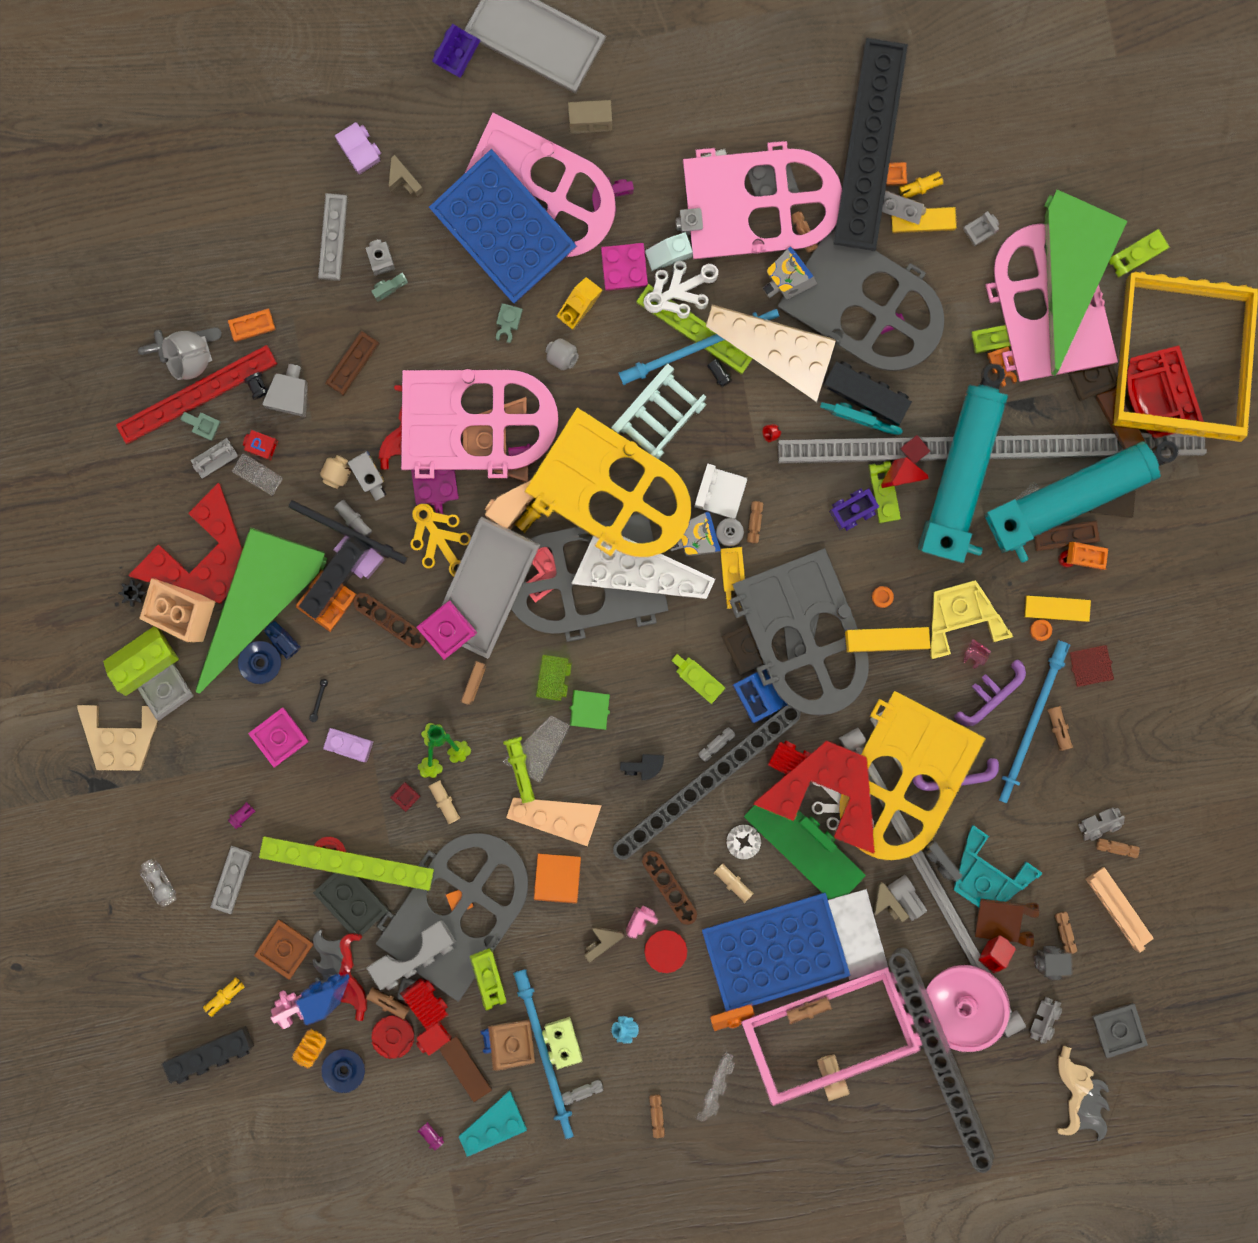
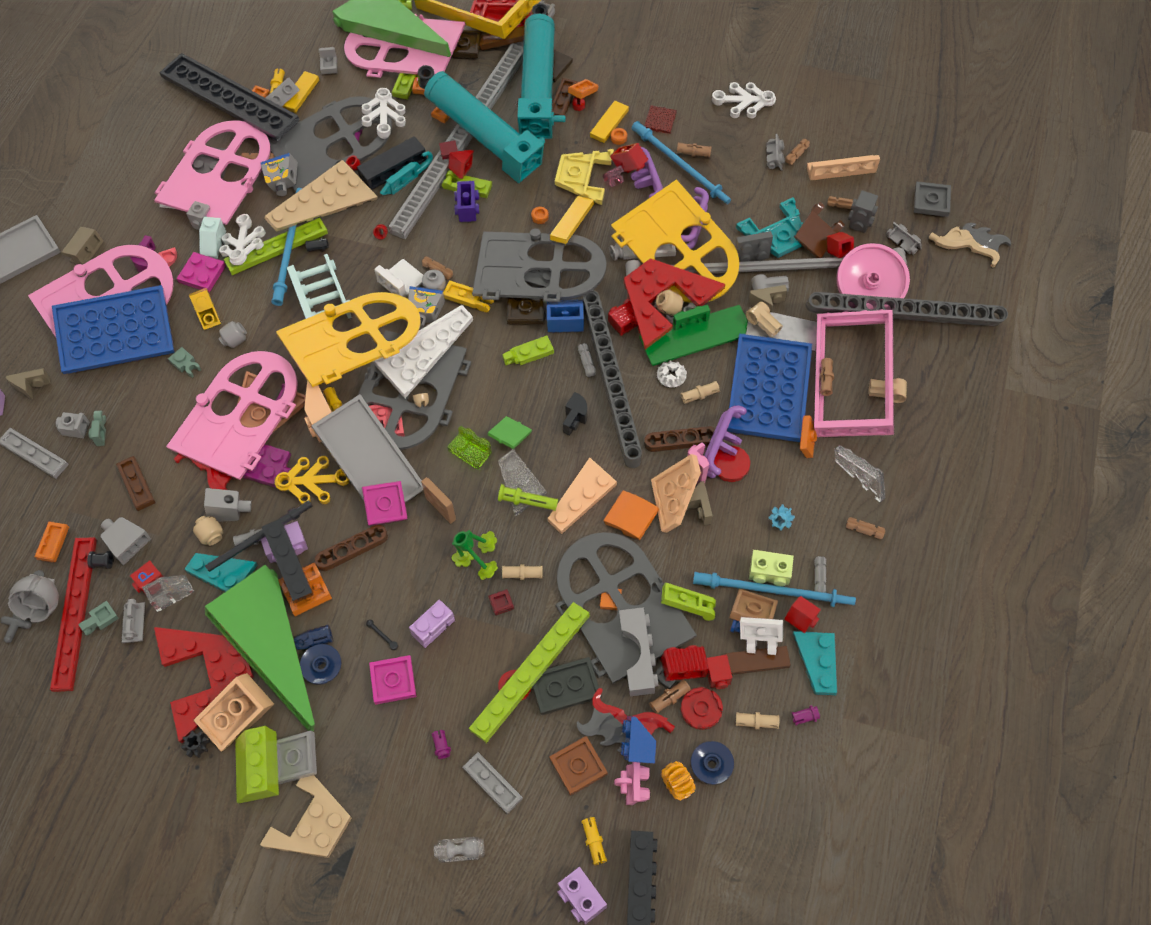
camera: 55 degrees left, 25 degrees down
none -> coral tile [158,247,177,267]
none -> teal wing [184,553,258,592]
none -> red hinge [346,155,361,171]
none -> white plant [362,88,406,139]
none -> tan hinge [413,393,429,407]
none -> lavender brick [557,867,607,925]
none -> light grey bush [609,243,623,261]
none -> red brick [610,143,648,173]
none -> light nougat plate [651,454,701,533]
none -> tan head [656,290,683,316]
none -> medium lavender piece [704,406,747,478]
none -> white plant [712,82,776,118]
none -> tan pin [736,712,779,729]
none -> white plate [740,617,783,655]
none -> tan piece [746,302,783,337]
none -> red brick [784,596,821,633]

